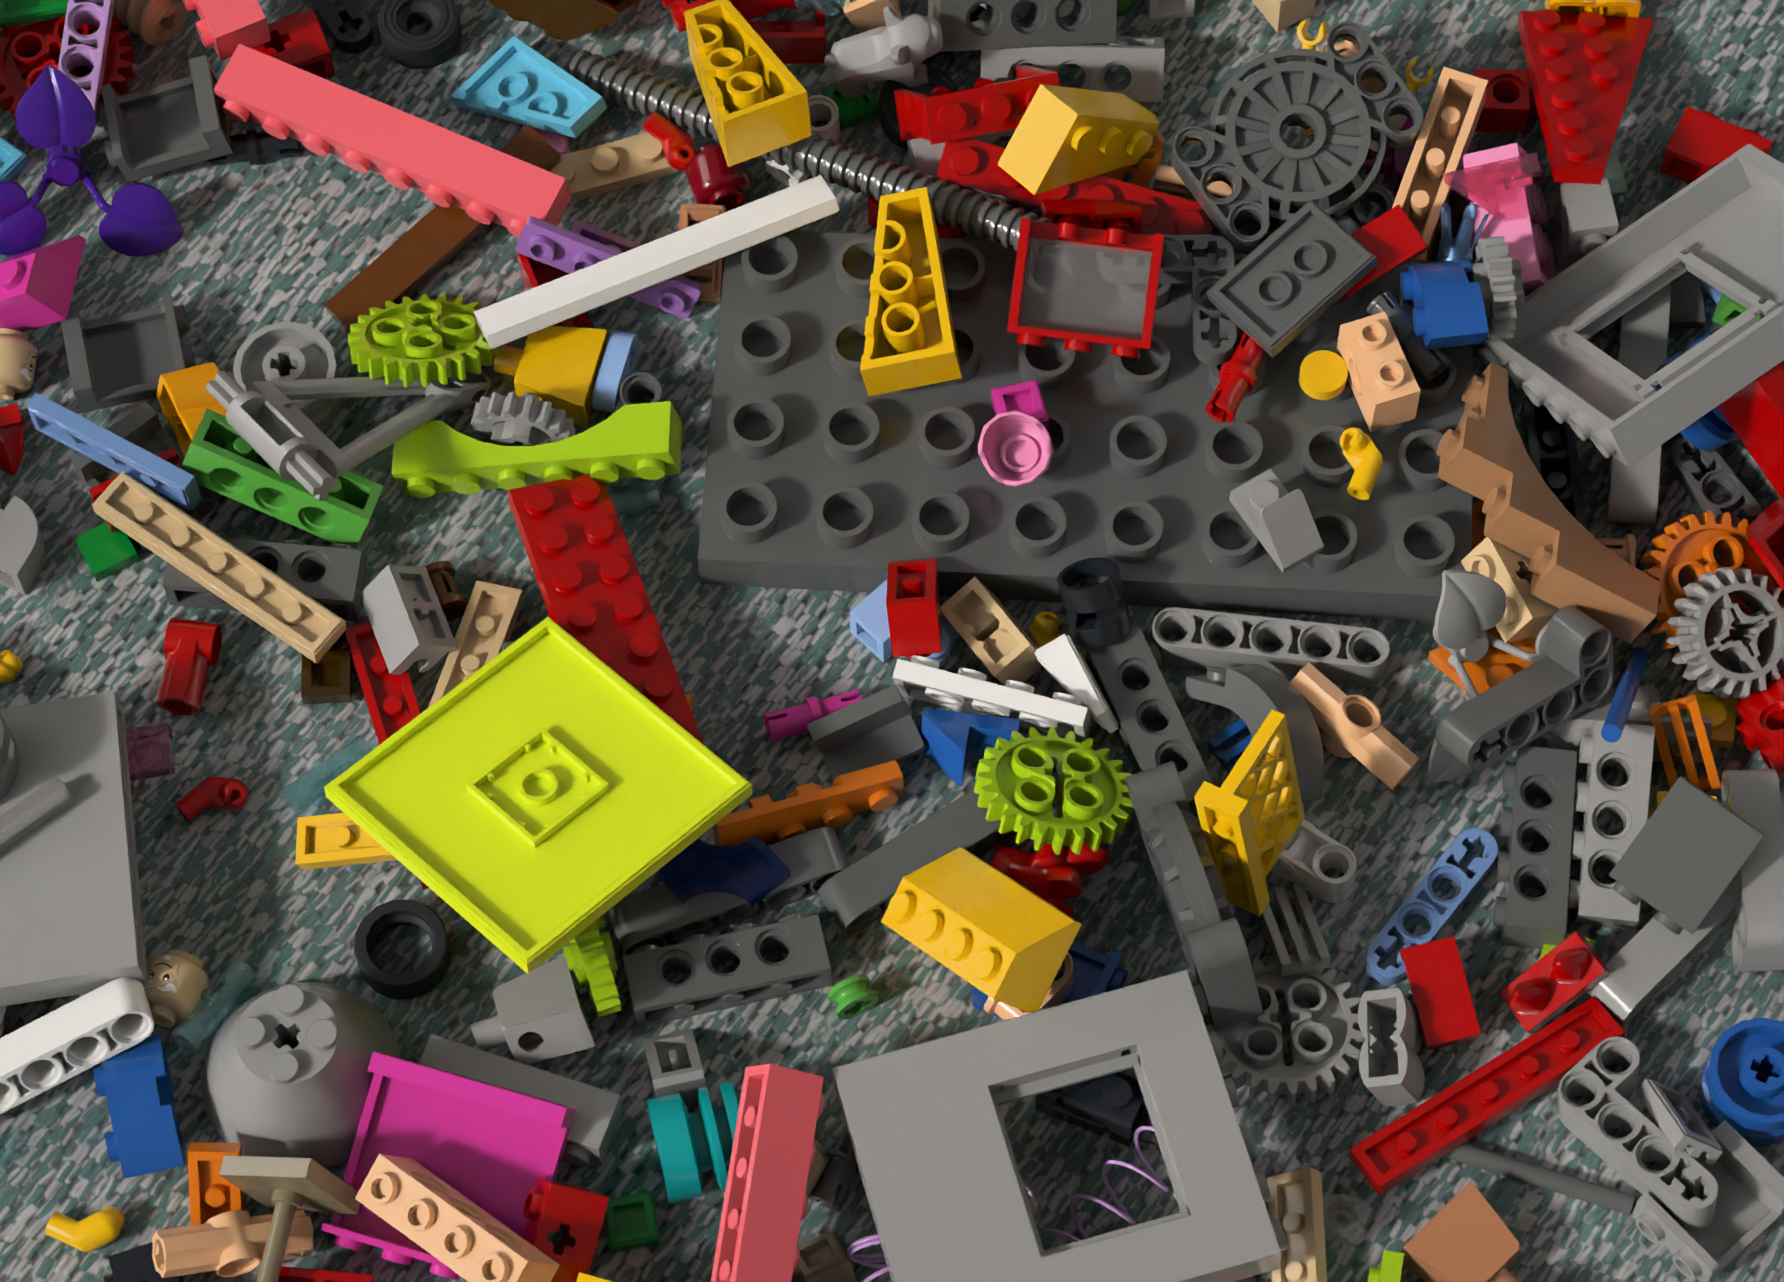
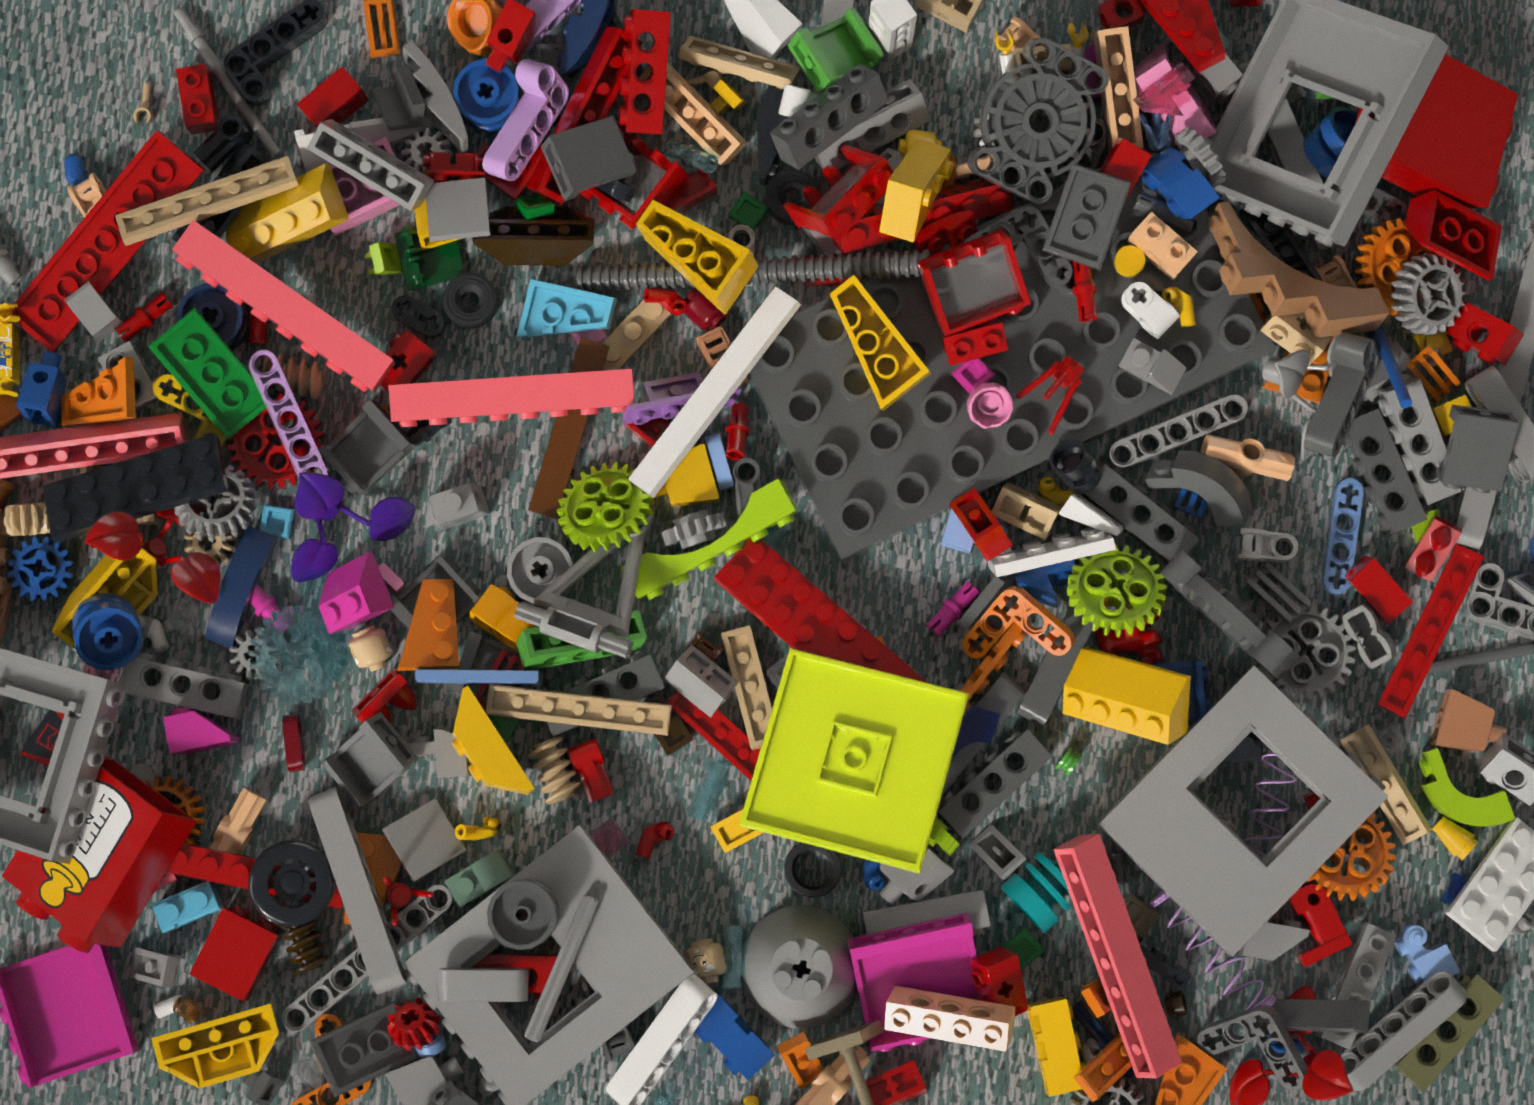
camera: 30 degrees left, 20 degrees up
light grey animal [824,6,943,99] -> none
yellow fence [1194,709,1305,917] -> none
none -> bright pink tile [378,563,404,597]
none -> orange wing [397,579,459,671]
none -> light grey torso [427,483,490,532]
none -> yellow wedge [451,686,535,795]
none -> tan piece [528,736,581,805]
none -> red axle [725,402,750,460]
none -> blue arm [863,860,884,891]
none -> red hinge [942,321,1008,366]
none -> orange beam [962,585,1075,659]
none -> red plant [1016,356,1084,435]
none -> white piece [1121,282,1180,339]

